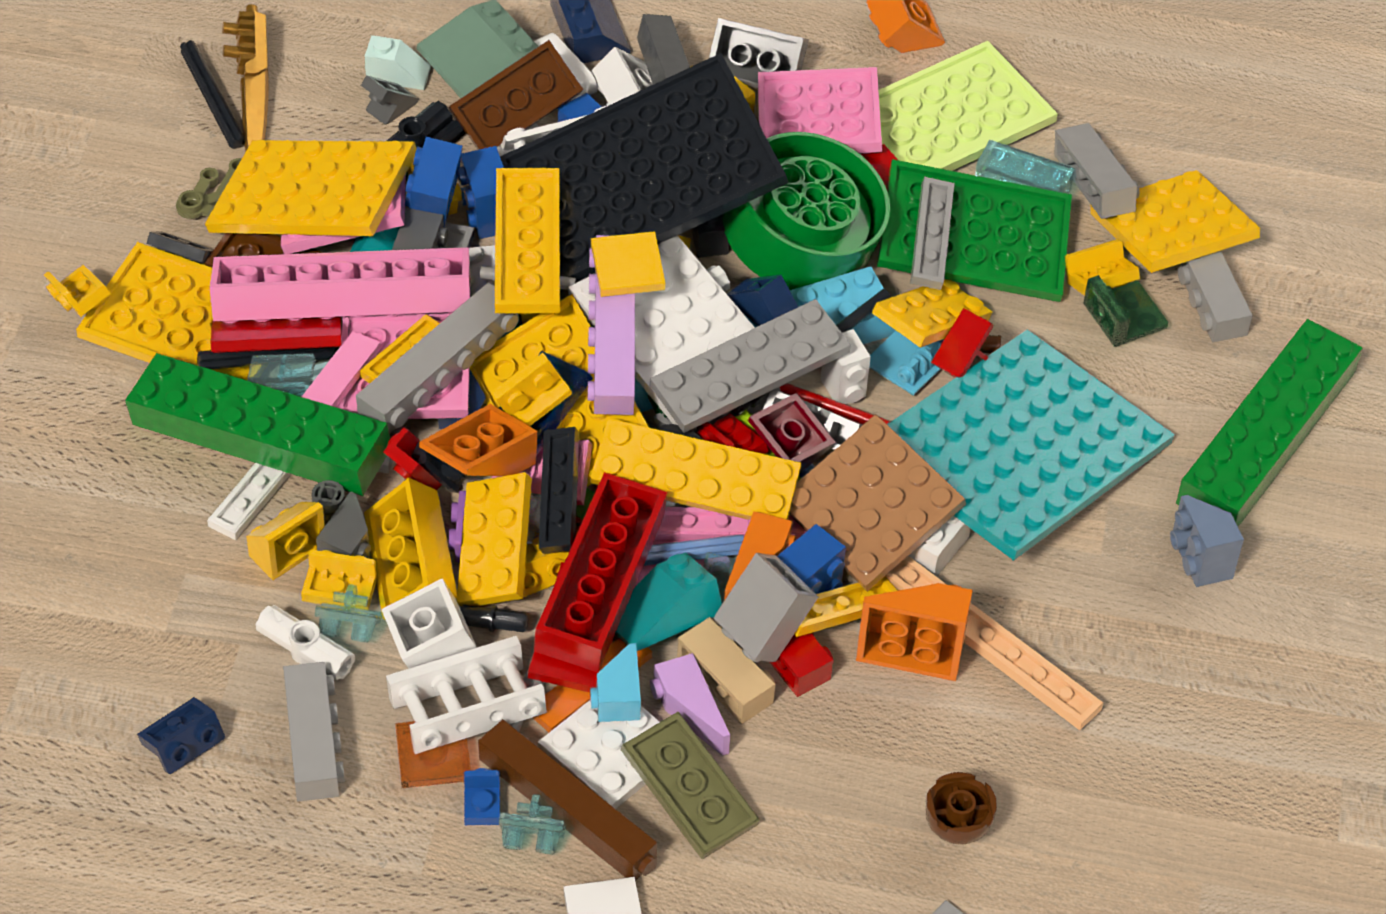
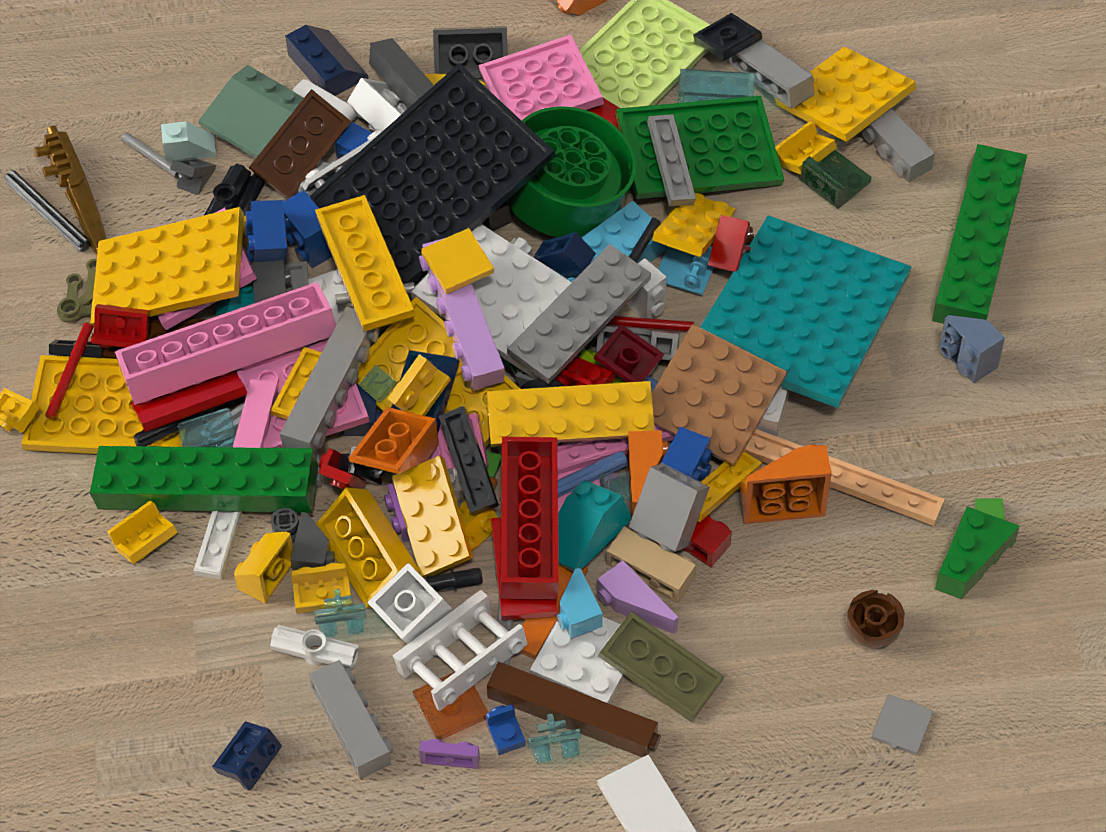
camera: 15 degrees left, 5 degrees up
none -> red bar [45,323,94,420]
none -> red bracket [91,304,149,348]
none -> yellow bracket [107,501,178,564]
none -> light grey bar [121,132,179,178]
none -> clear light blue tile [359,365,397,403]
none -> medium lavender plate [419,739,480,769]
none -> black tile [693,13,762,61]
none -> green wedge [935,506,1020,599]
none -> bright green tile [974,498,1005,520]

